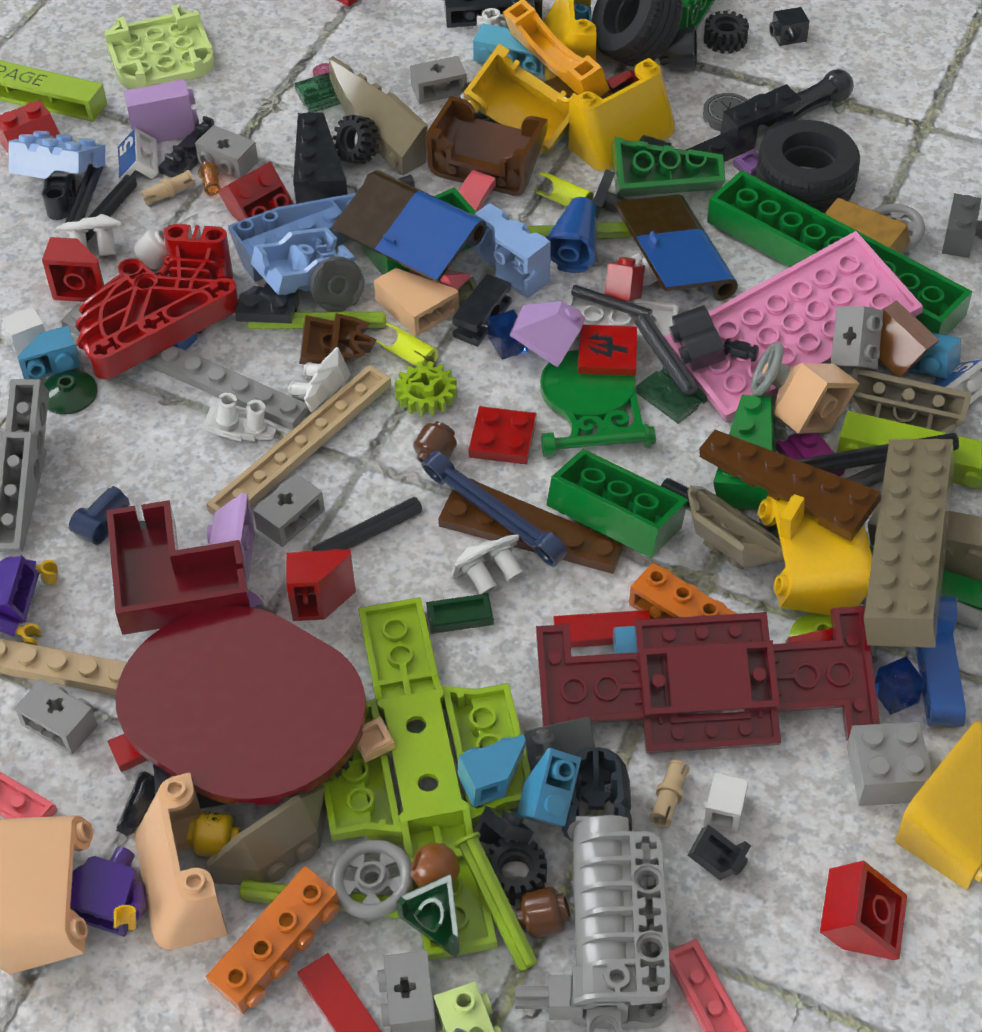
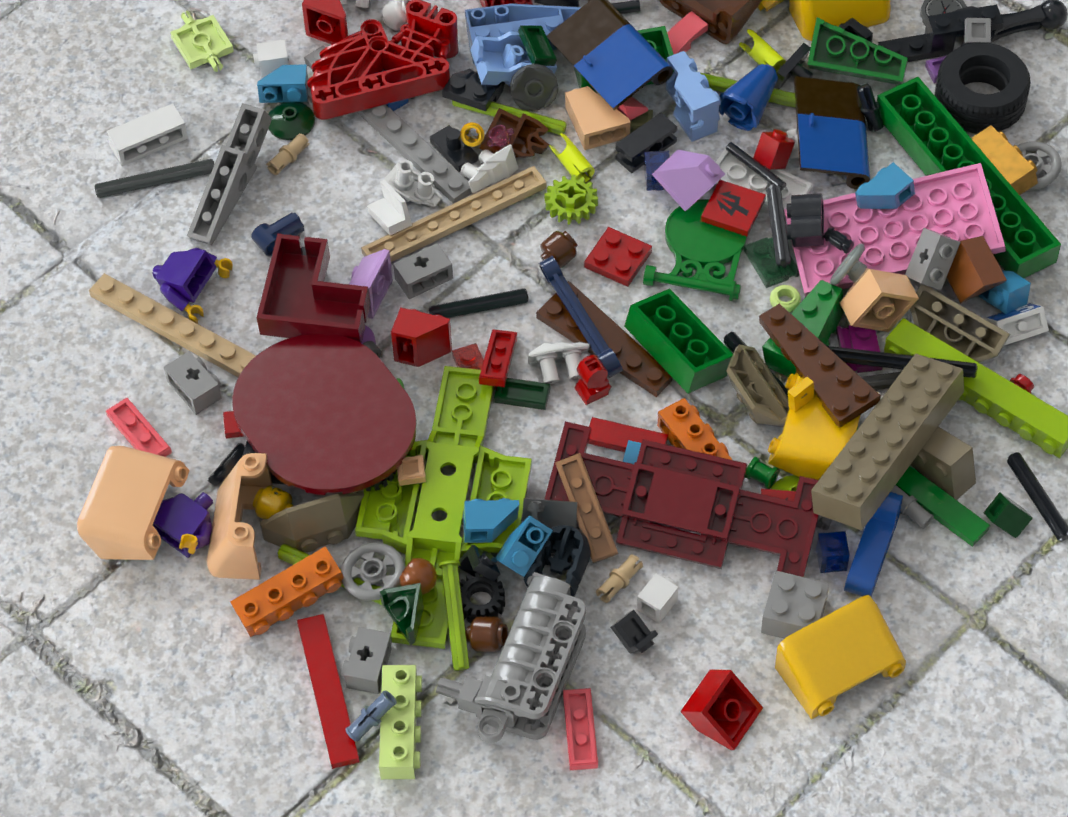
camera: 20 degrees right, 5 degrees up
none -> tan pin [266,133,310,175]
none -> white panel [367,180,412,235]
none -> black tile [430,125,479,172]
none -> clear red plate [452,343,484,370]
none -> yellow cone [460,122,484,147]
none -> red tile [479,329,517,387]
none -> clear pink plate [487,125,514,147]
none -> dark green tile [518,25,557,66]
none -> medium nougat tile [555,453,619,564]
none -> red leg [575,355,612,405]
none -> green bush [745,457,780,489]
none -> yellowish green piece [769,285,801,312]
none -> dark azure slope [855,162,915,209]
none -> black axle [857,83,884,132]
none -> light grey plate [965,18,991,43]

